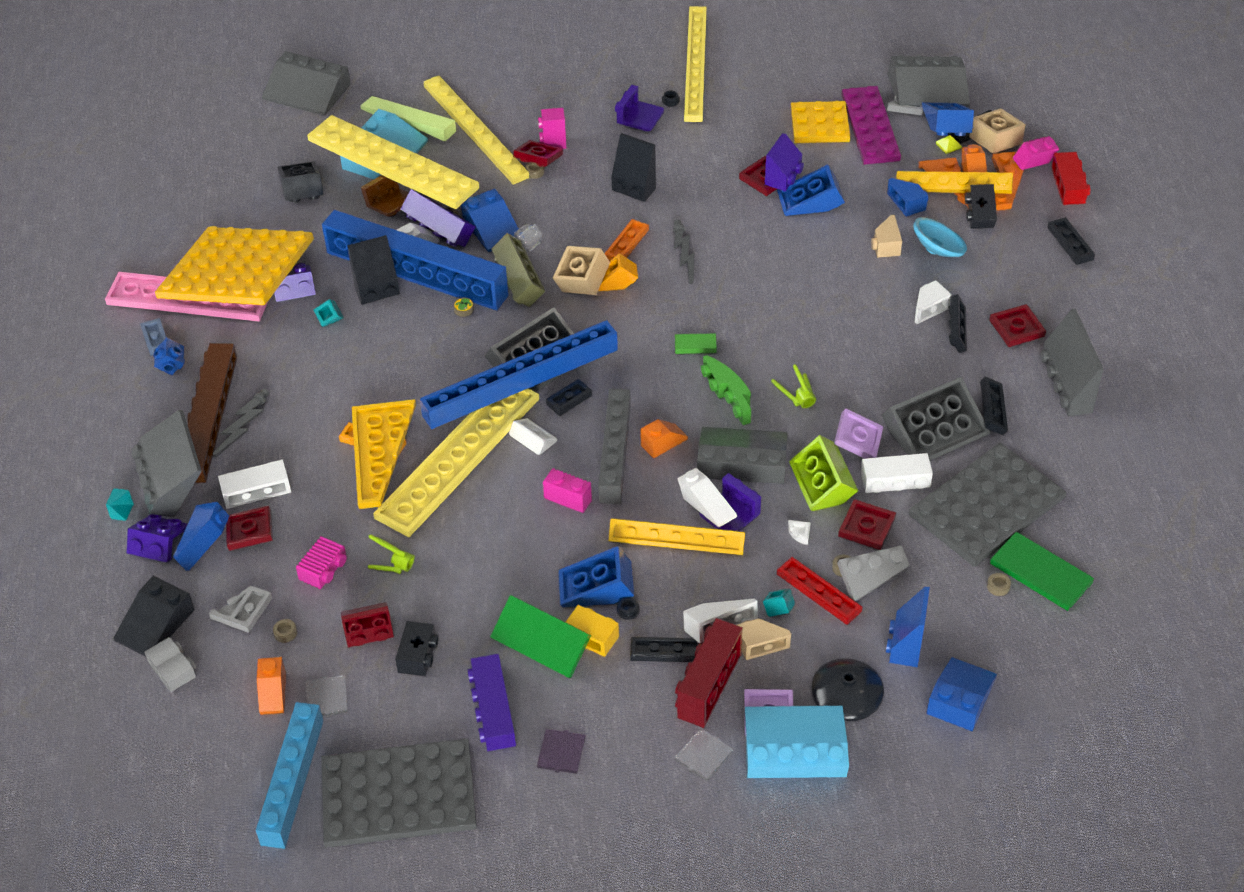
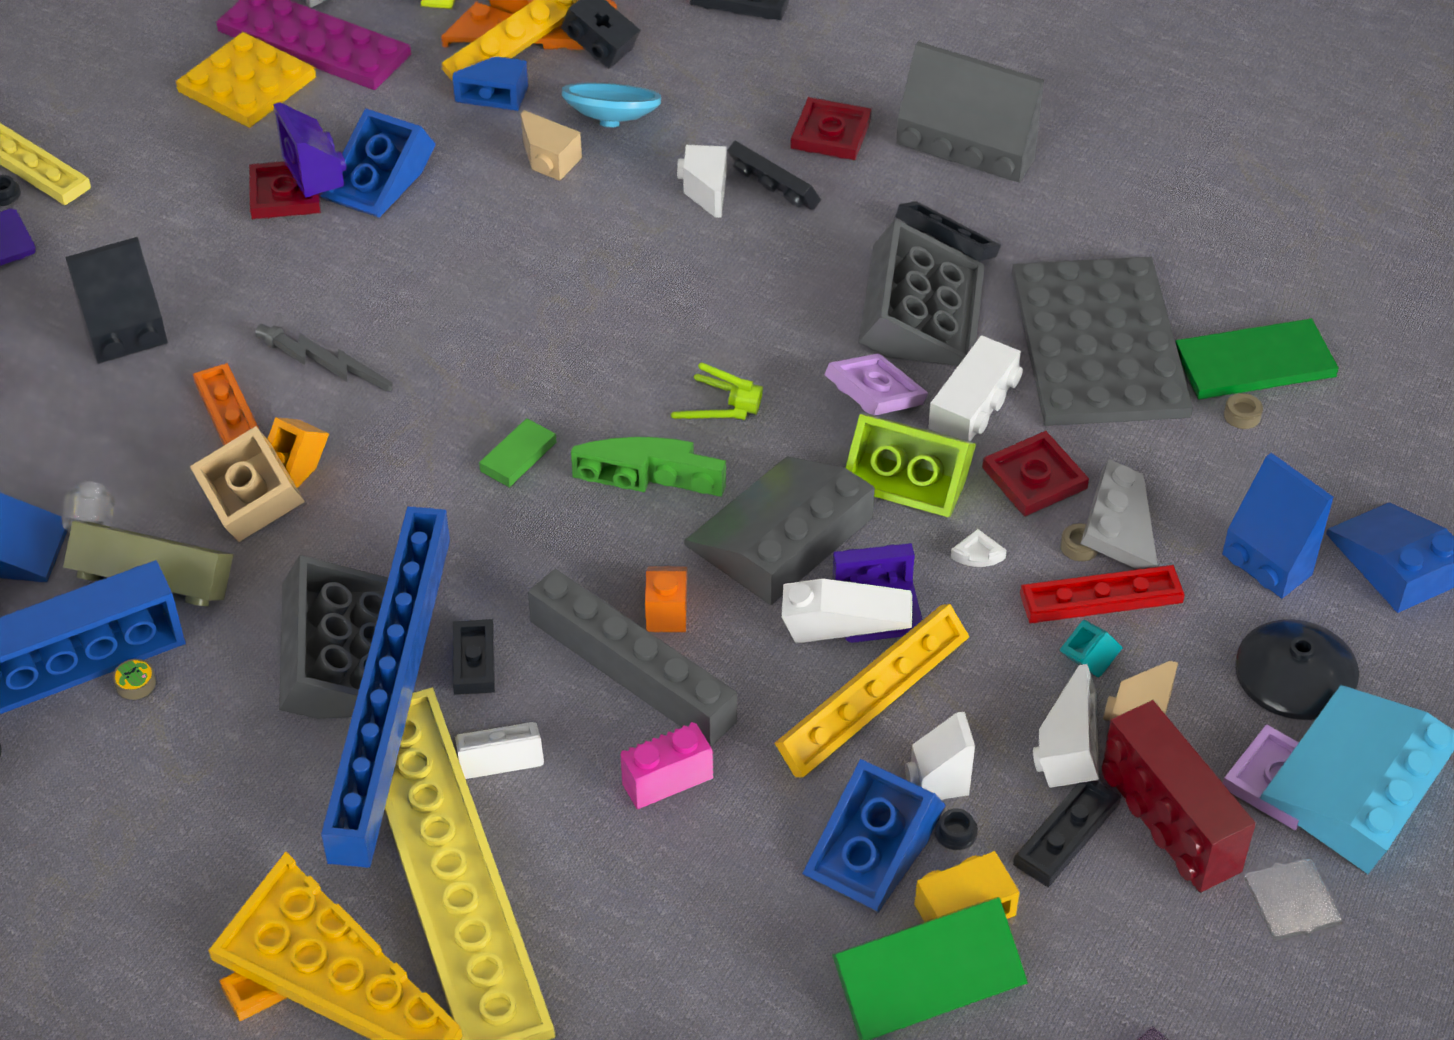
camera: 55 degrees left, 0 degrees up
none -> white slope [905,712,975,800]

